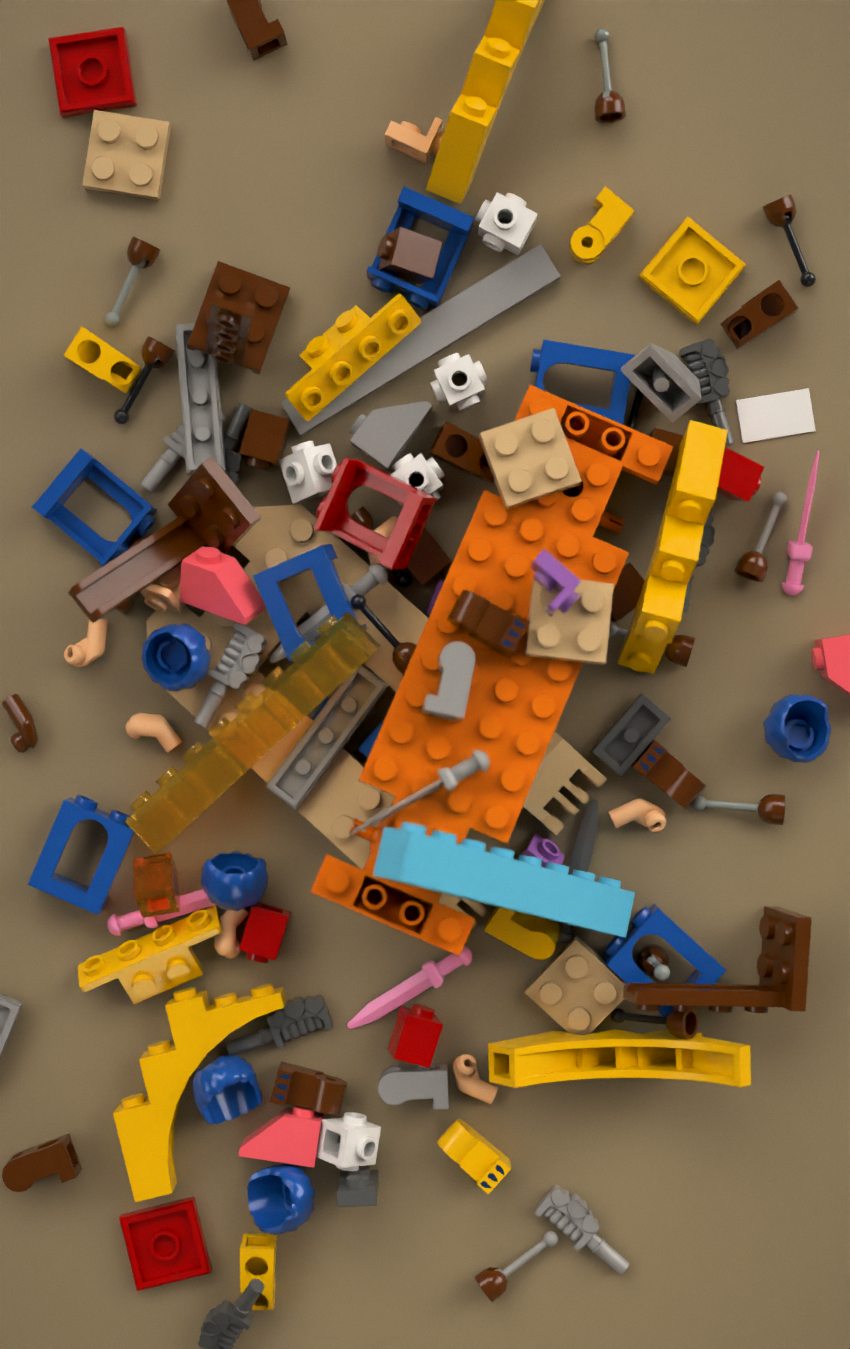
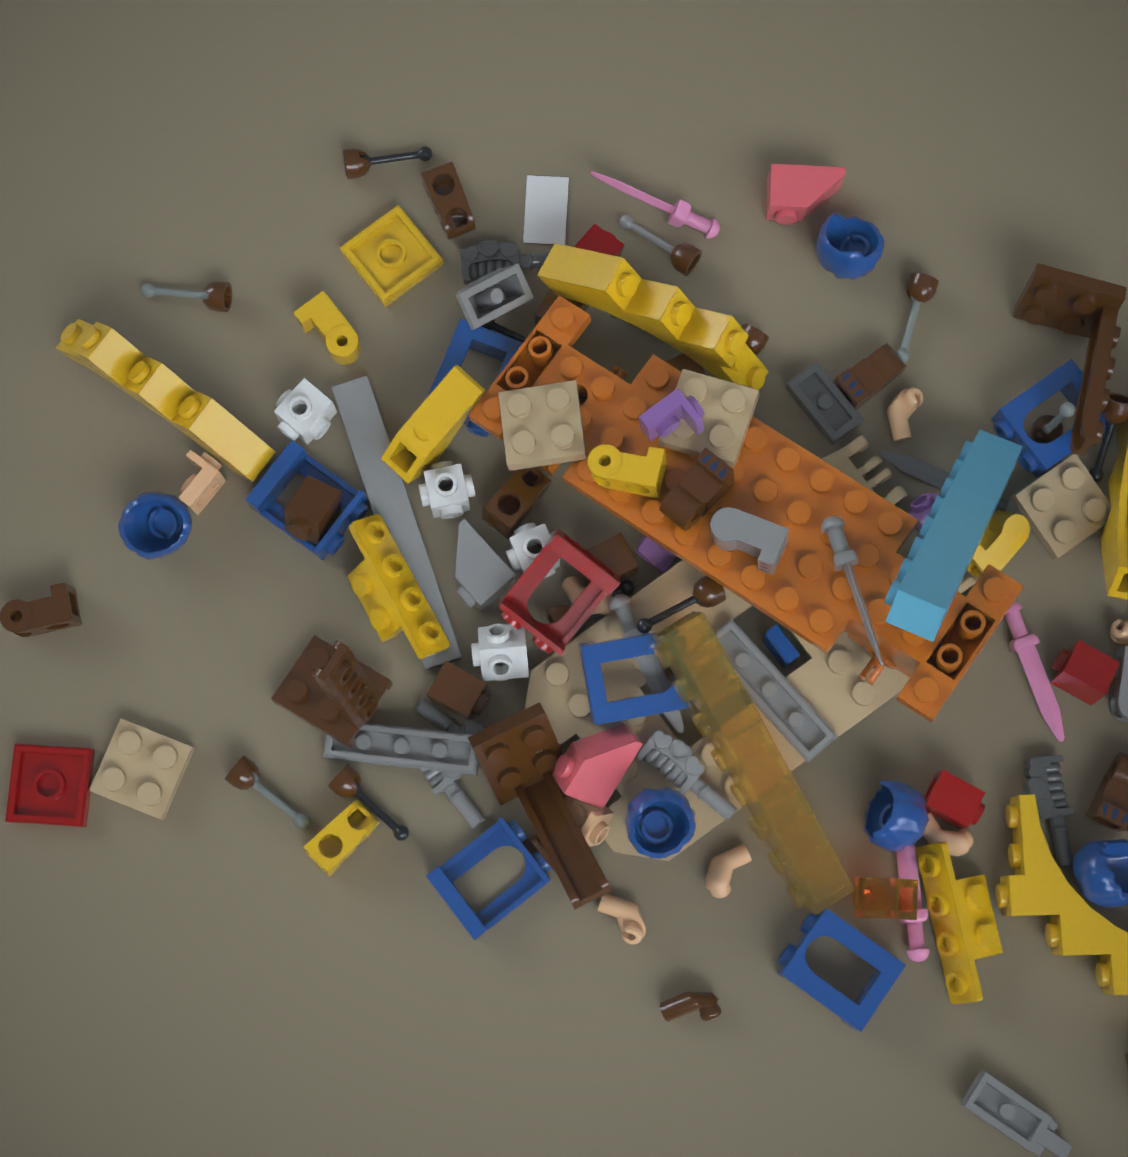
camera: 80 degrees left, 10 degrees down
none -> blue hair [118,492,192,560]
none -> yellow slope [381,365,485,484]
none -> yellow leg [587,444,668,499]

